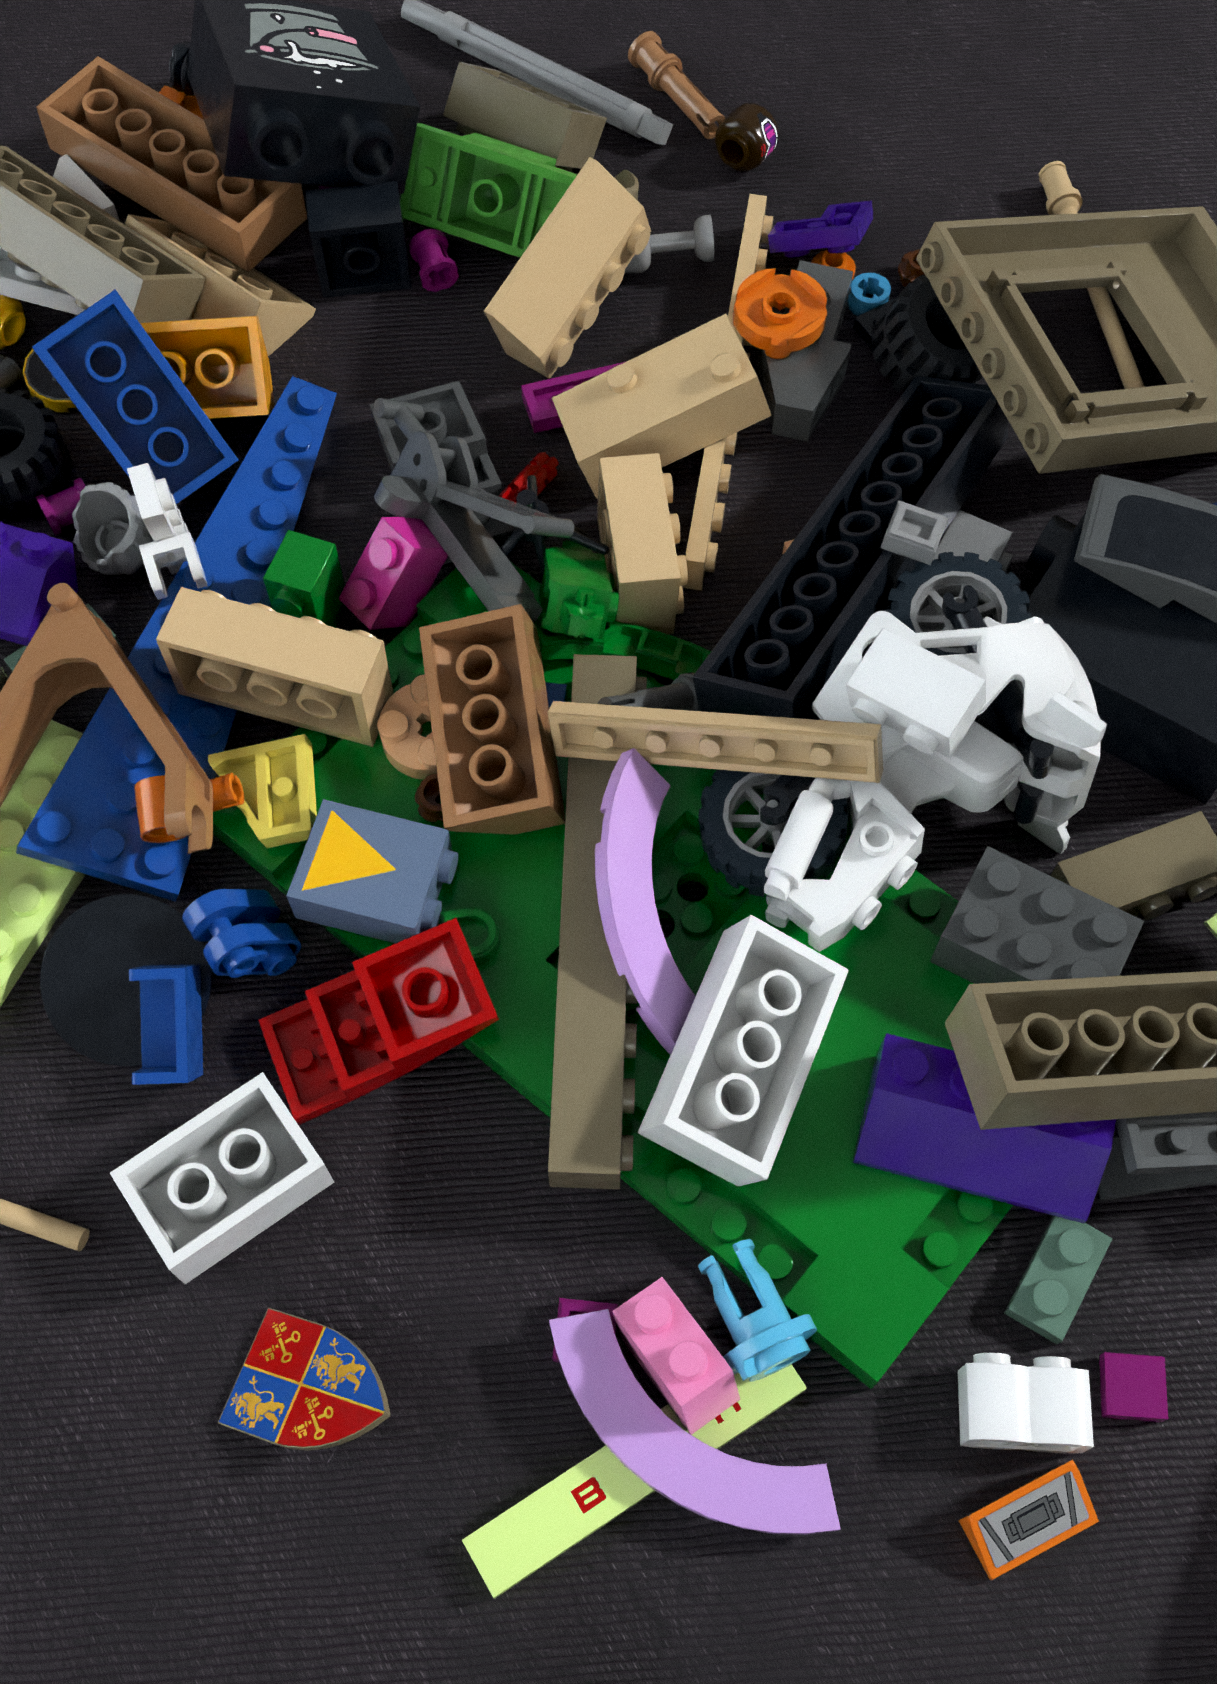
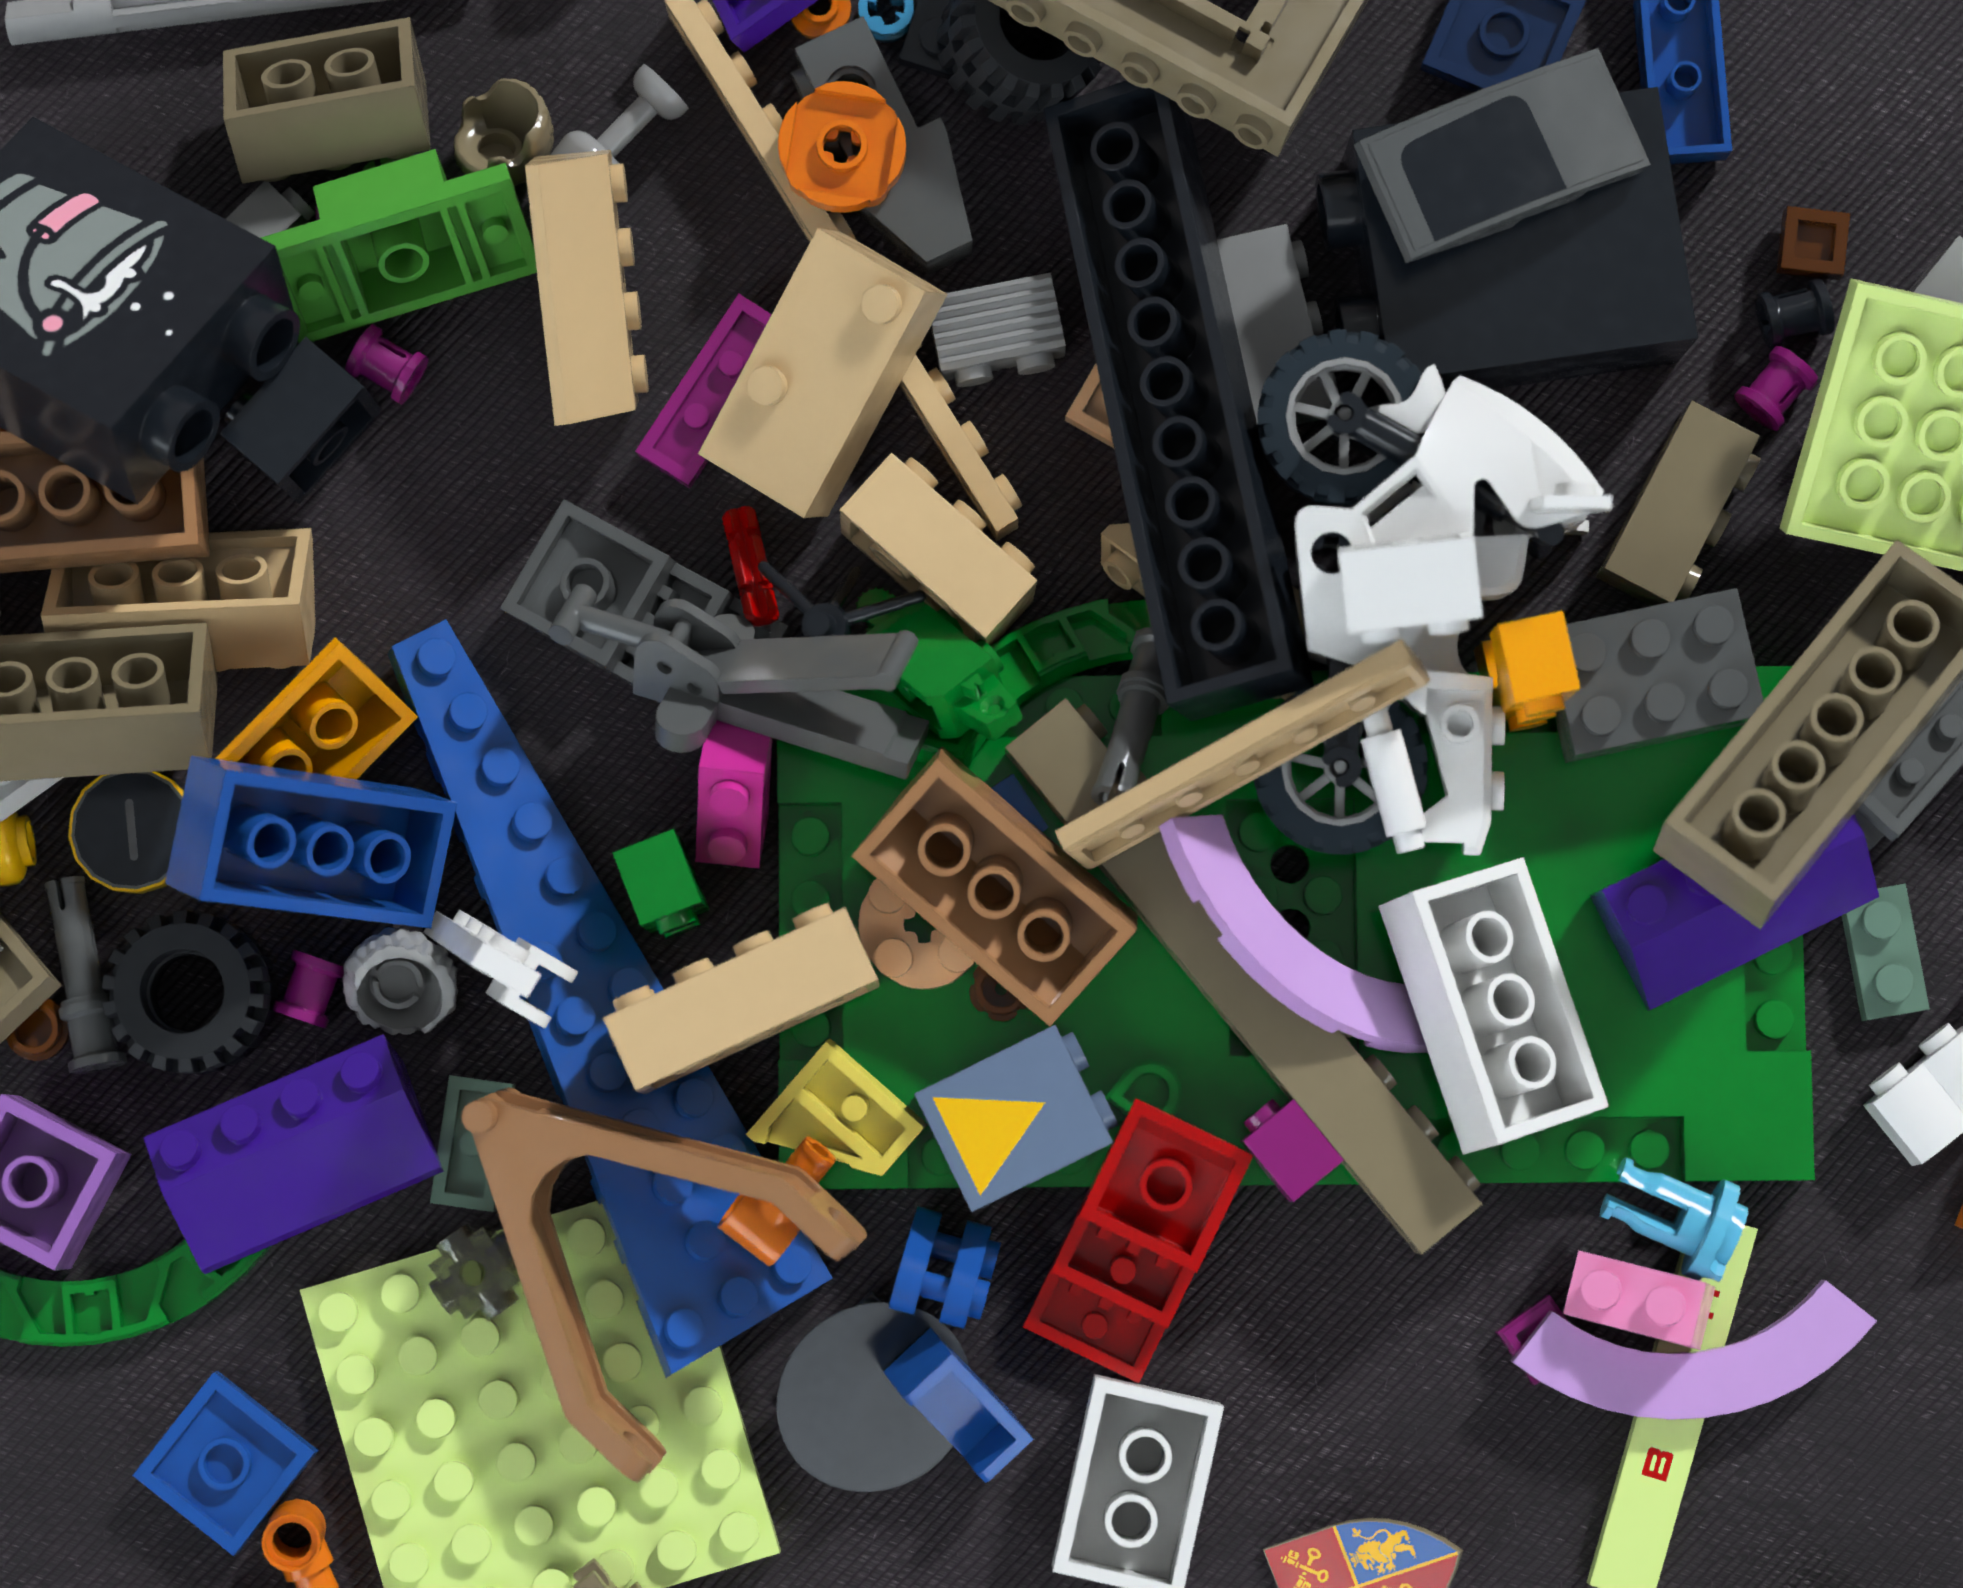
camera: 40 degrees left, 20 degrees up
light grey tile [880,500,948,565] -> none
none -> light grey brick [930,273,1066,387]
none -> magenta brick [1239,1098,1344,1202]
none -> light orange arch [1474,611,1580,732]

